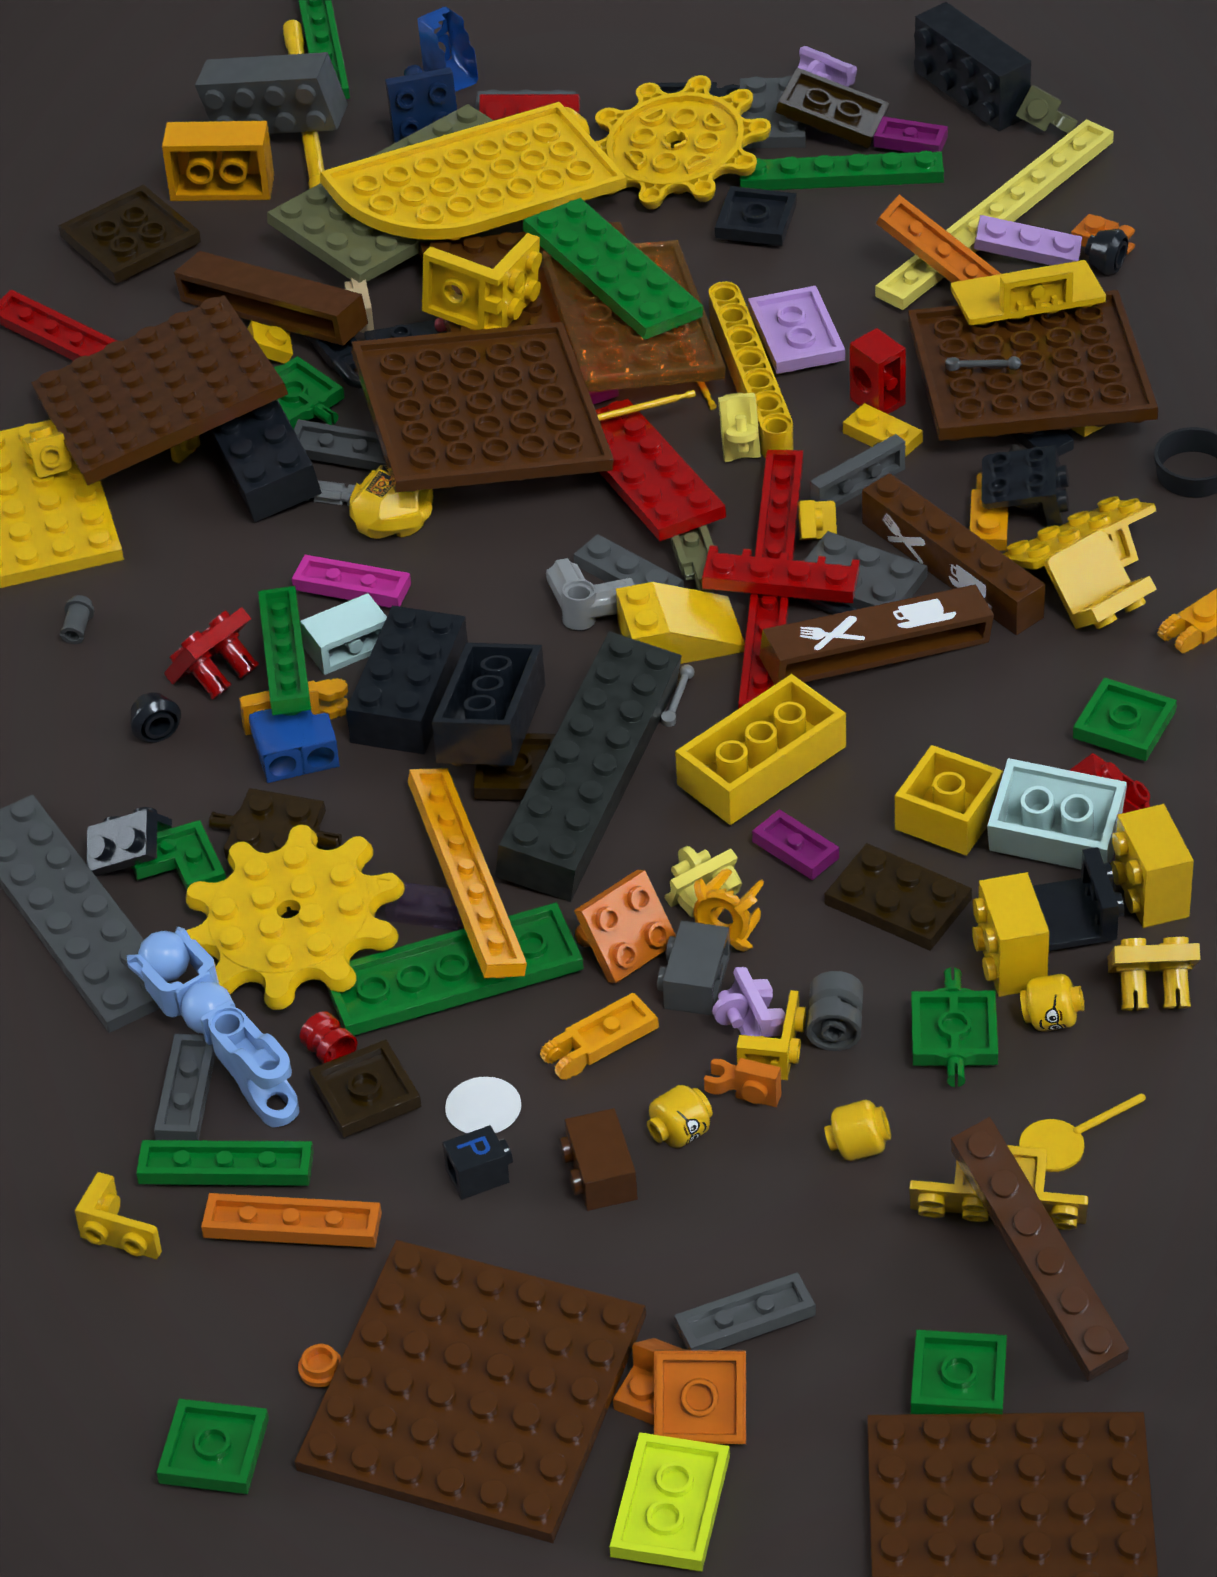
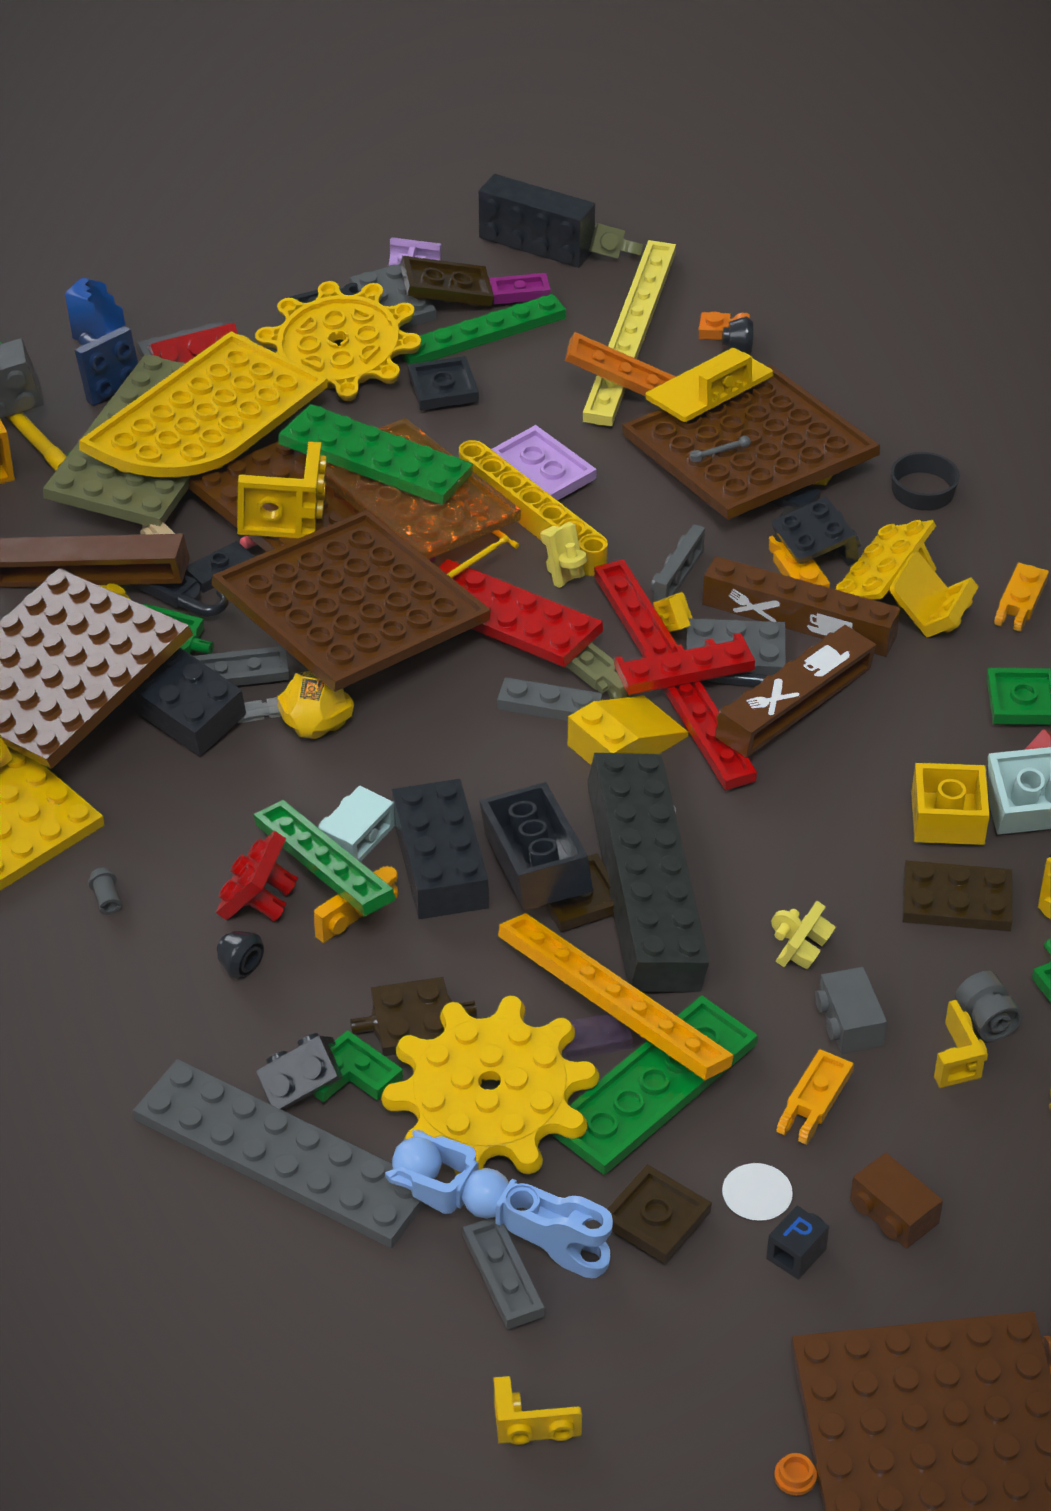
camera: 30 degrees left, 0 degrees up
green plate [136,1140,314,1186] -> none
orange plate [201,1193,382,1248] -> none
blue piece [249,709,340,783] -> none
dark pink plate [292,554,411,607] -> none
red wheel [299,1011,358,1064] -> none
light grey piece [546,558,635,630] -> none
orange plate [574,870,676,983] -> none
yellow head [647,1085,713,1149] -> none
yellow brick [675,674,846,825] -> none
light orange piece [693,869,764,952] -> none
orange plate [704,1058,782,1107] -> none
lavender hips [712,967,786,1037] -> none
magenta plate [752,809,839,880] -> none
yellow plate [843,403,923,457] -> none
red brick [850,328,906,414] -> none
lavender plate [974,215,1082,265] -> none

